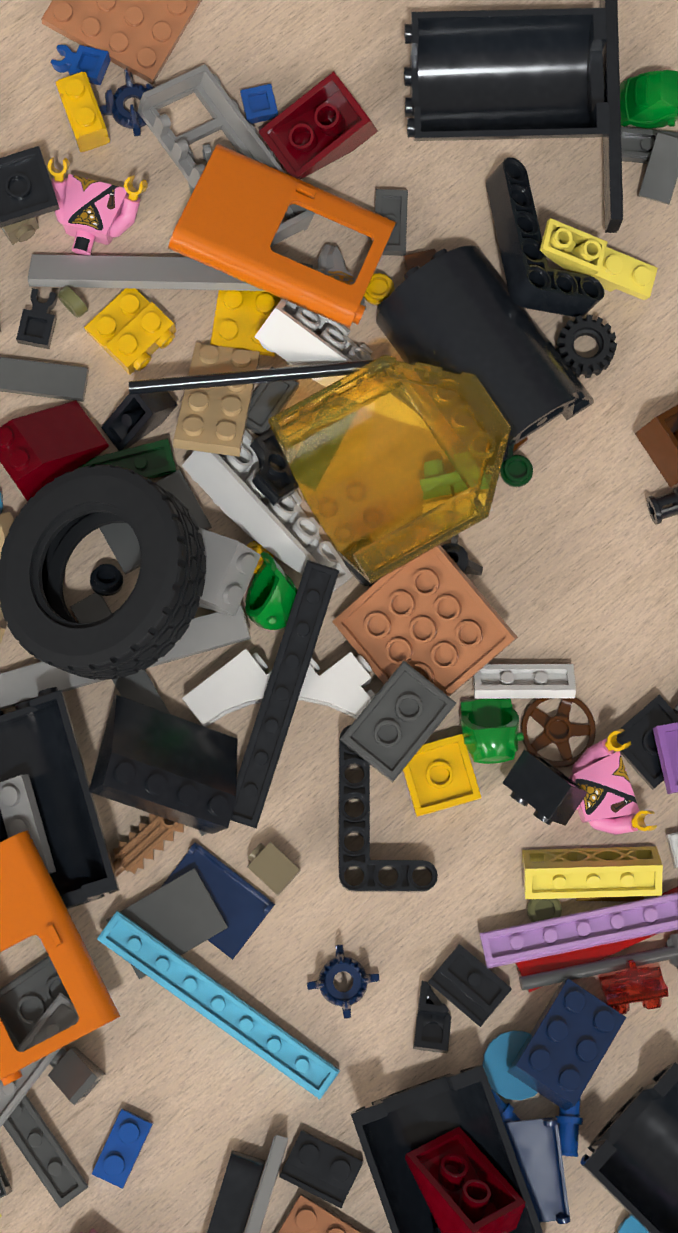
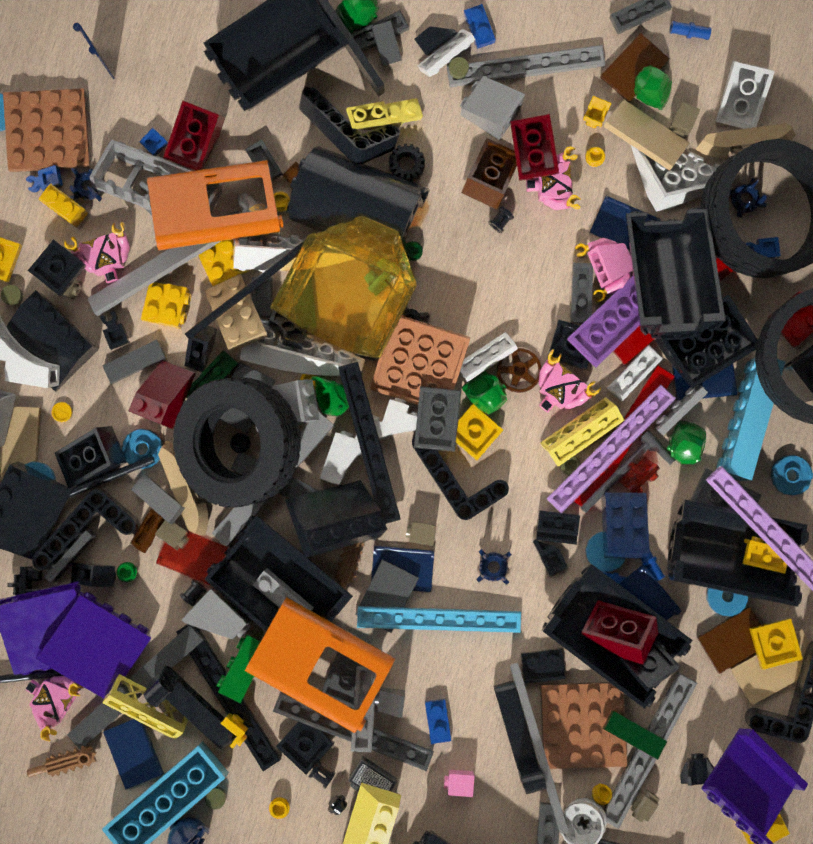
camera: 30 degrees left, 5 degrees up
olive tile [58,286,88,318] -> none
black brick [503,749,588,826] -> none

